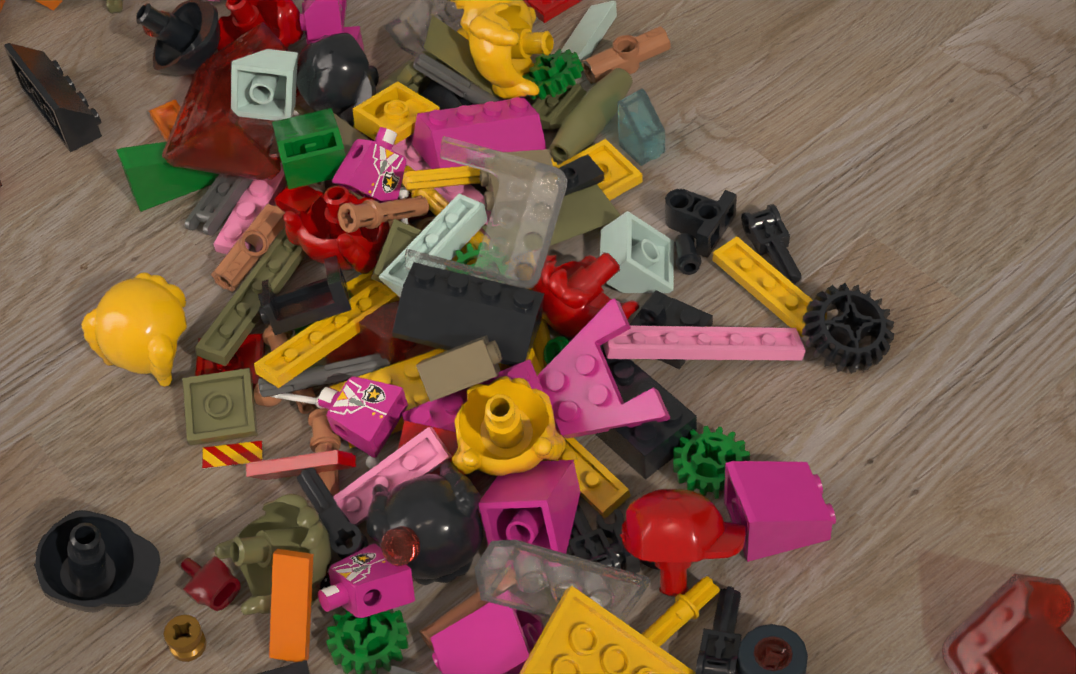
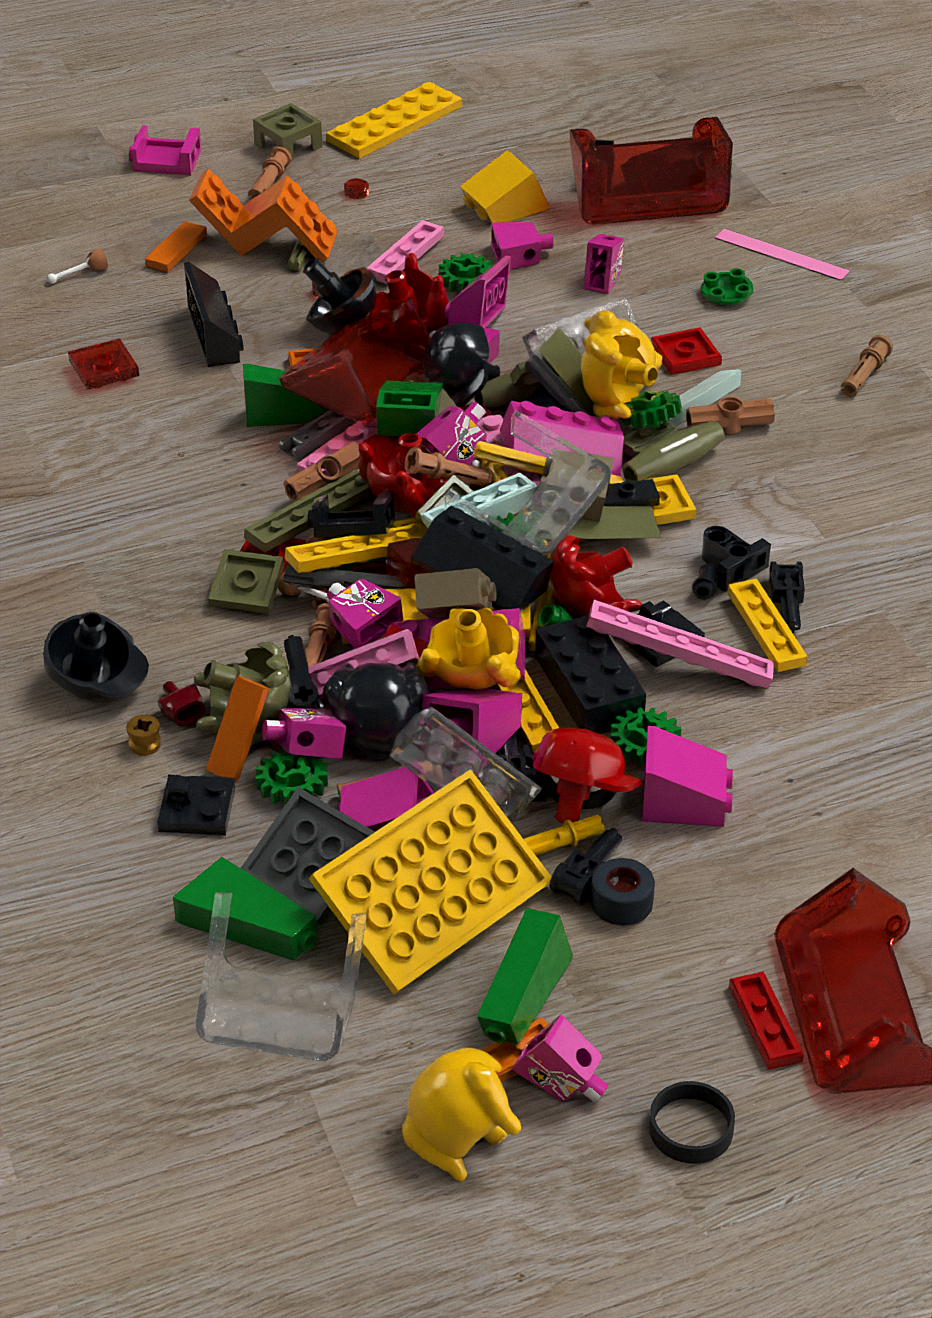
camera: 15 degrees right, 10 degrees down
yellow piece [81,272,187,387] -> none
sticker [202,440,262,469] -> none
light aqua slope [231,49,298,121] -> none
tile [246,450,356,480] -> none
yellow plate [353,81,440,145] -> none
clear red tile [381,526,420,566] -> none
dark pink wing [538,298,671,439] -> none
light aqua slope [600,211,674,293] -> none
clear light blue slope [617,88,665,166] -> none
black gear [802,283,895,374] -> none

